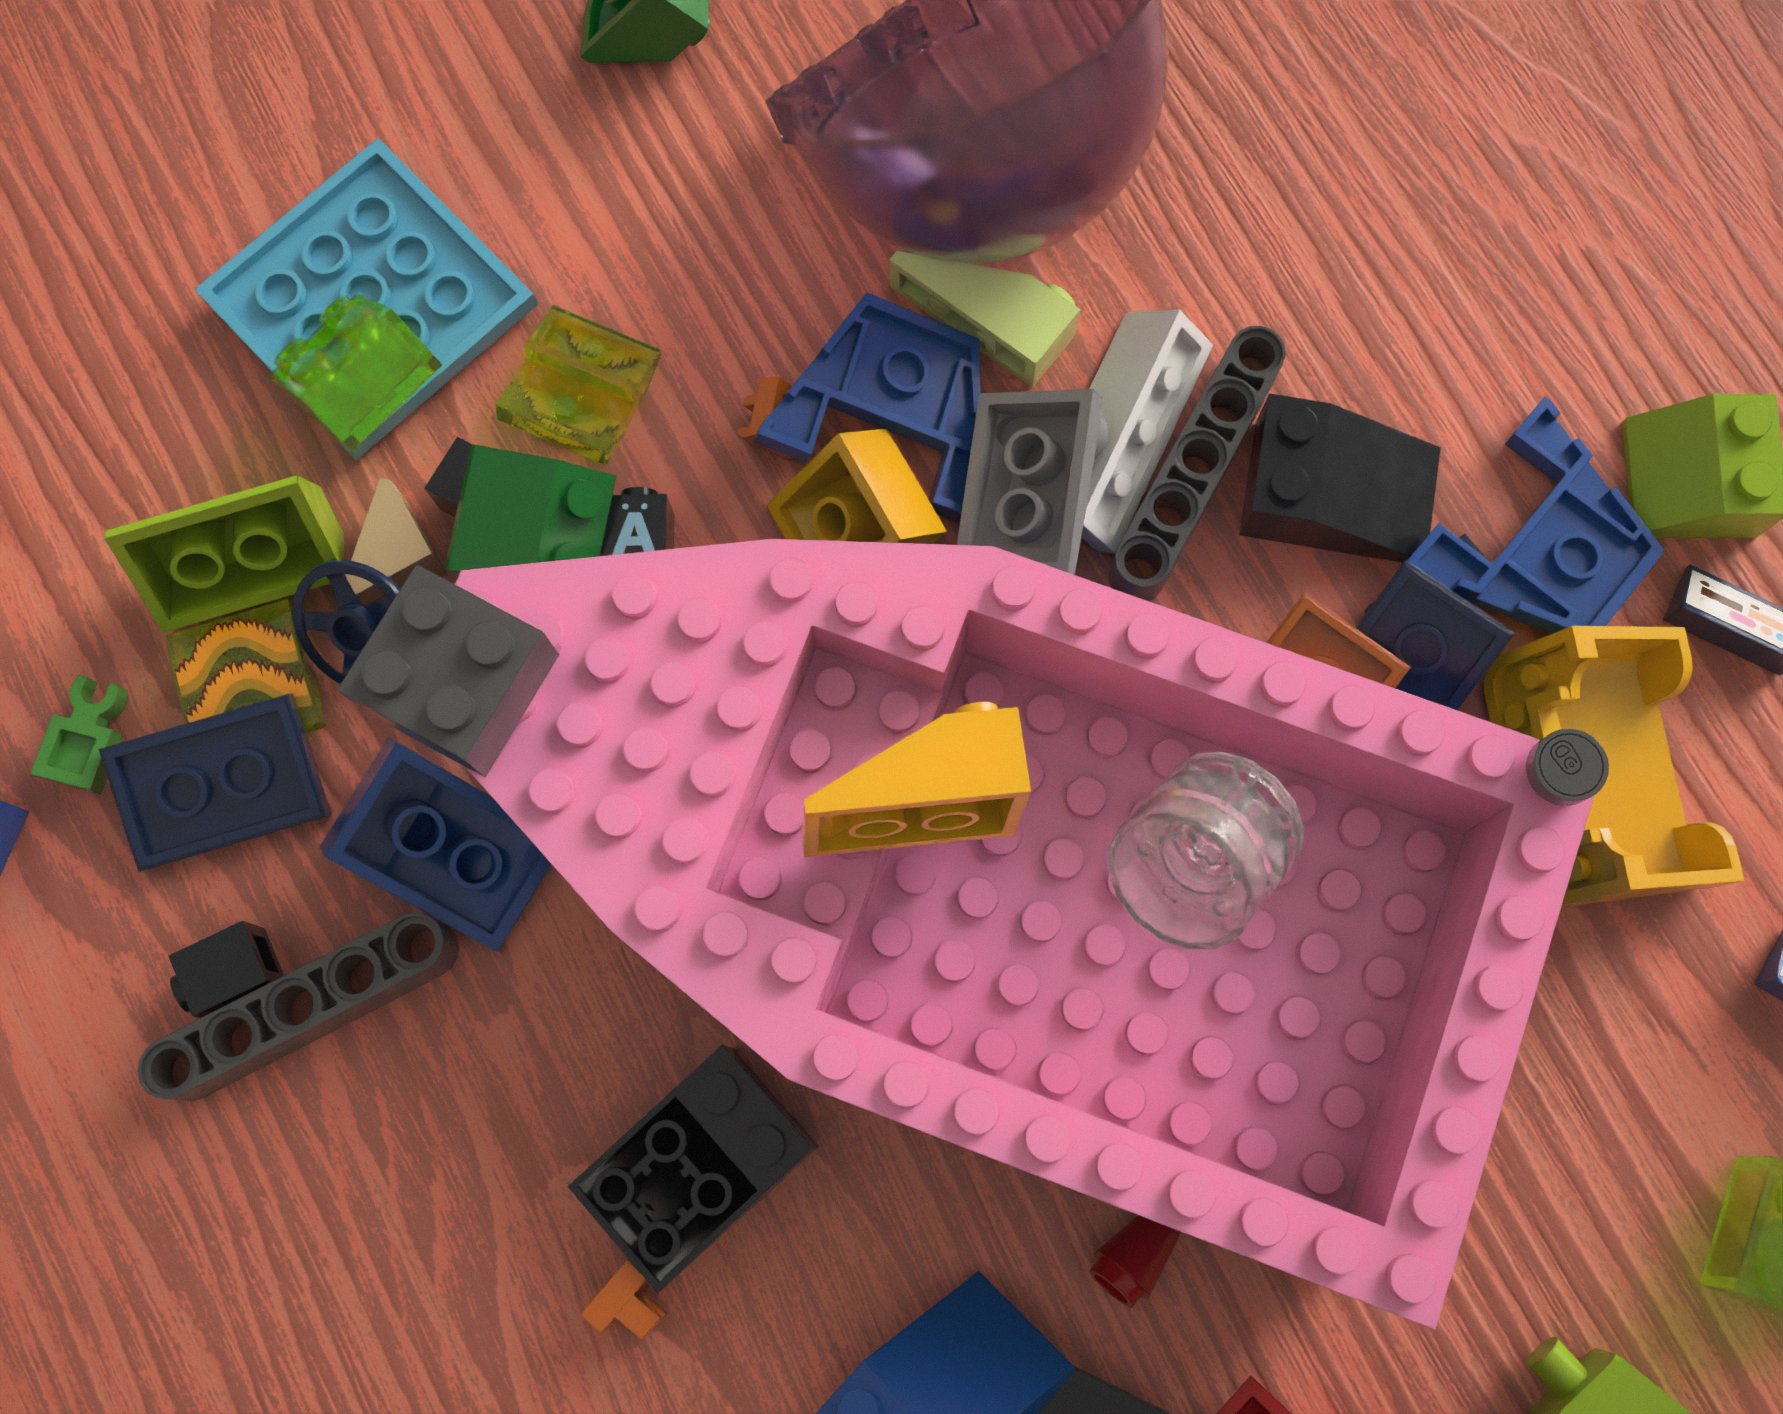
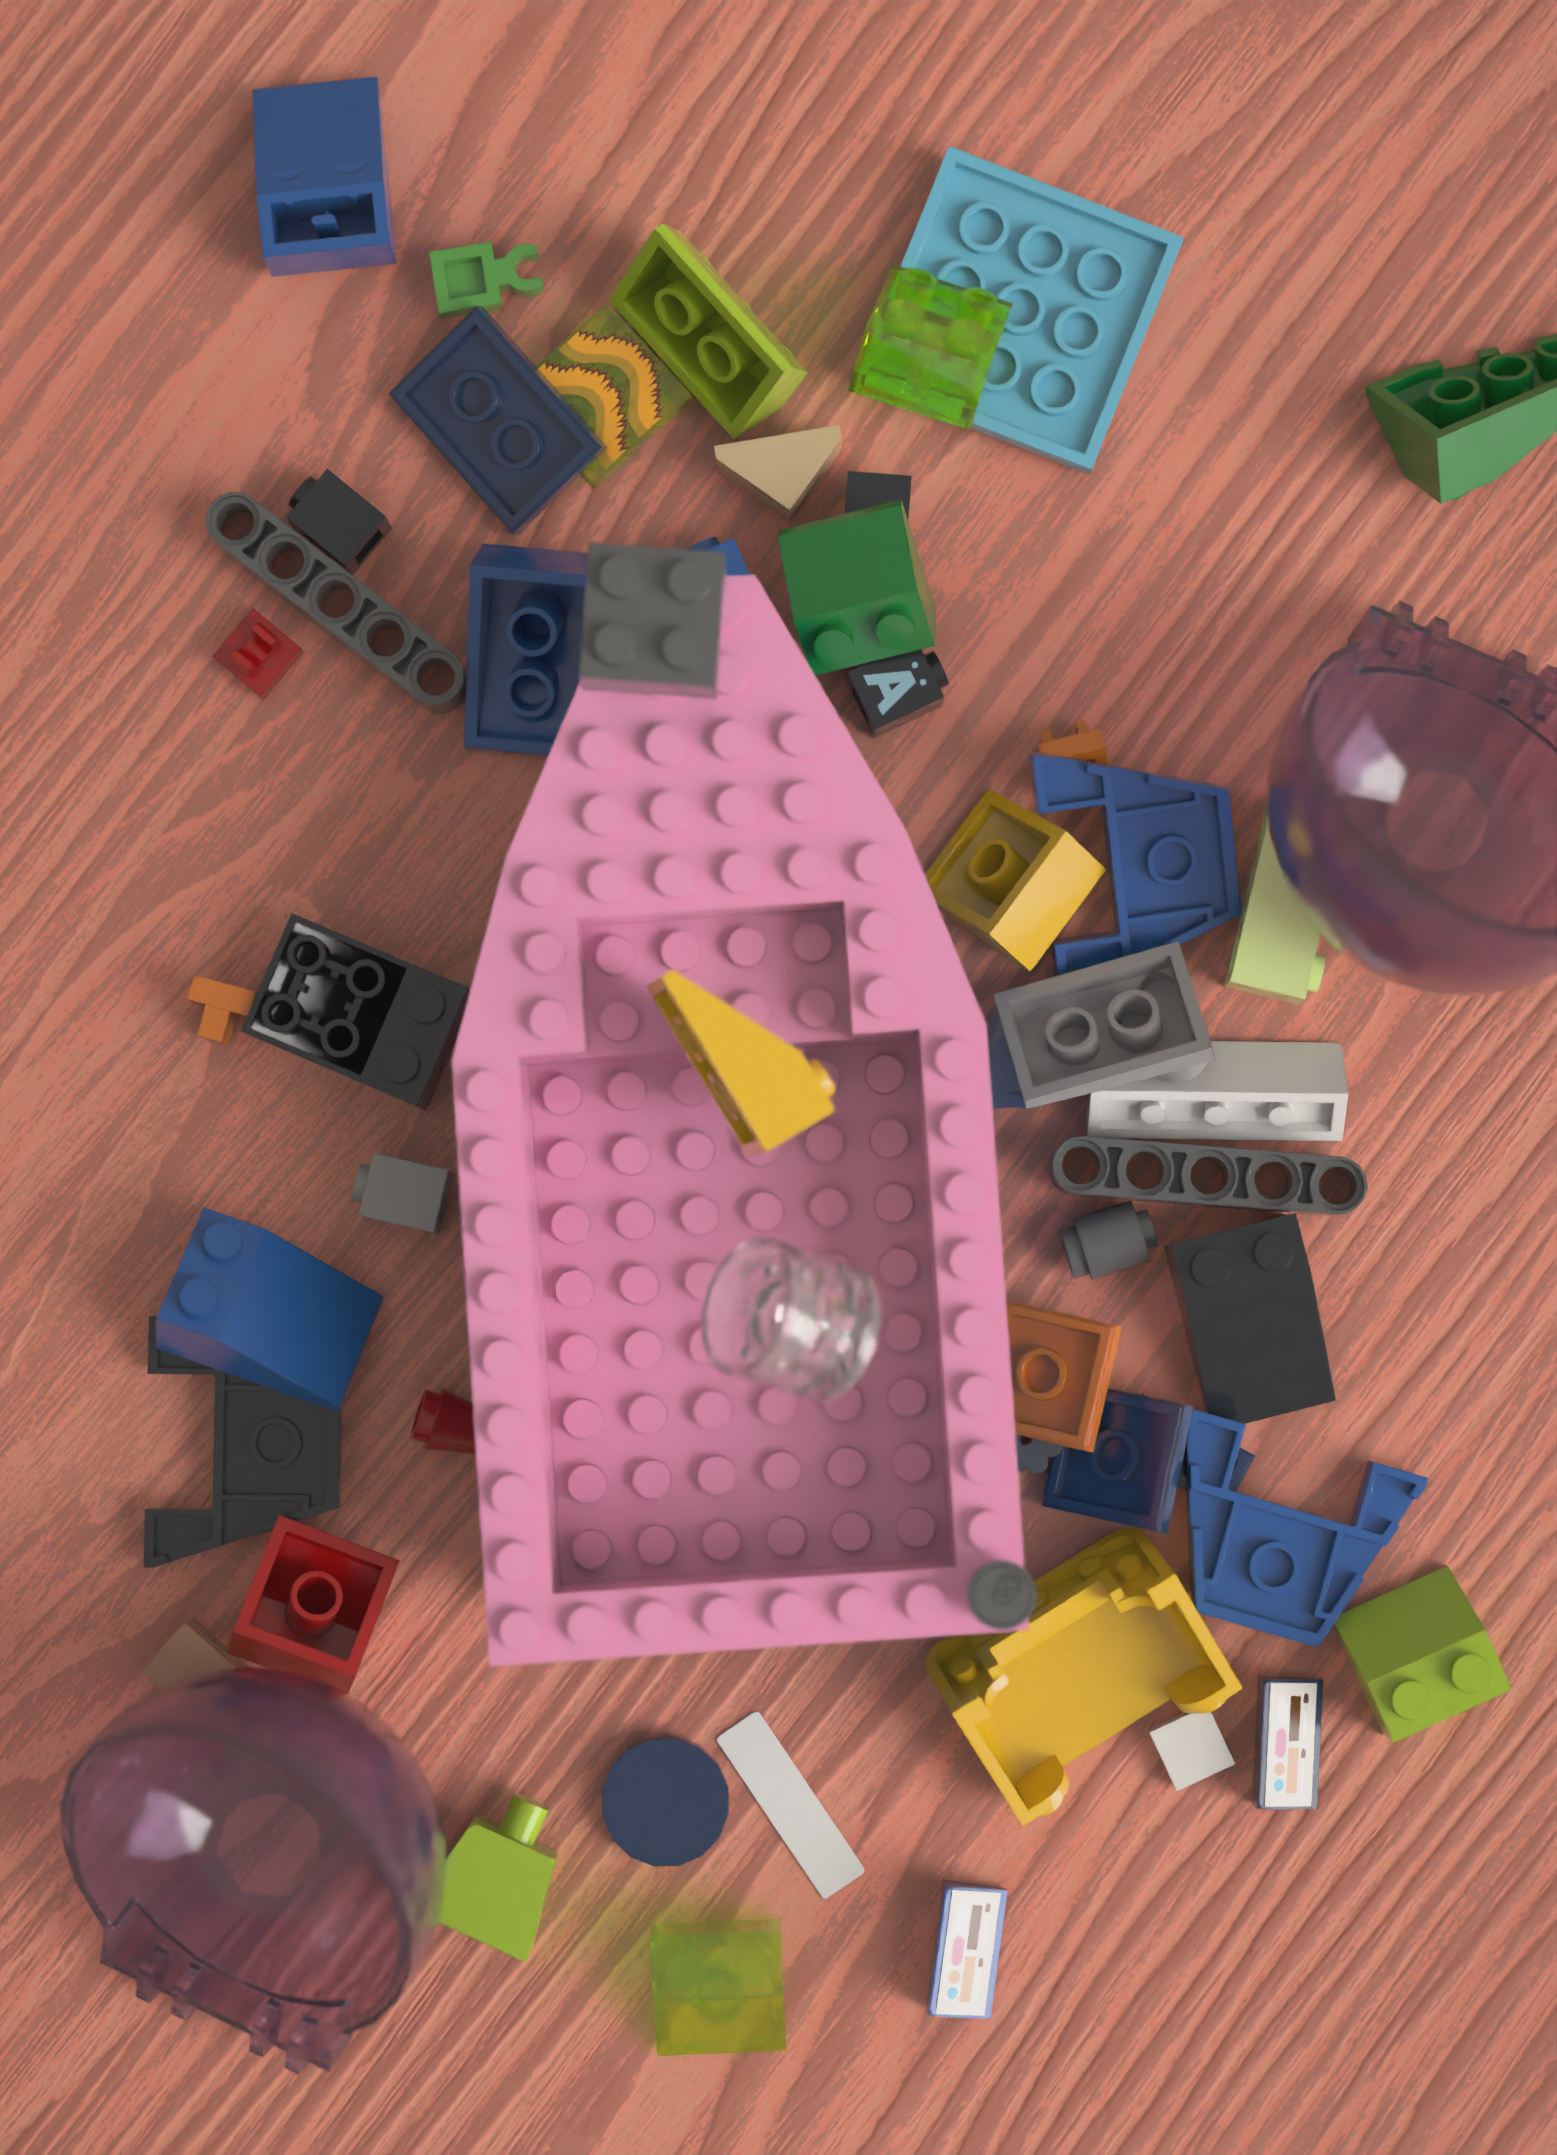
camera: 65 degrees right, 10 degrees up
dark blue wheel [293,558,401,684] -> none
clear neon green slope [495,305,661,465] -> none
none -> red tile [212,608,304,700]
none -> light grey brick [352,1153,454,1234]
none -> dark blue tile [602,1736,729,1867]
none -> white sticker [717,1712,865,1899]
none -> dark grey brick [1059,1201,1158,1280]
none -> white tile [1148,1712,1235,1791]

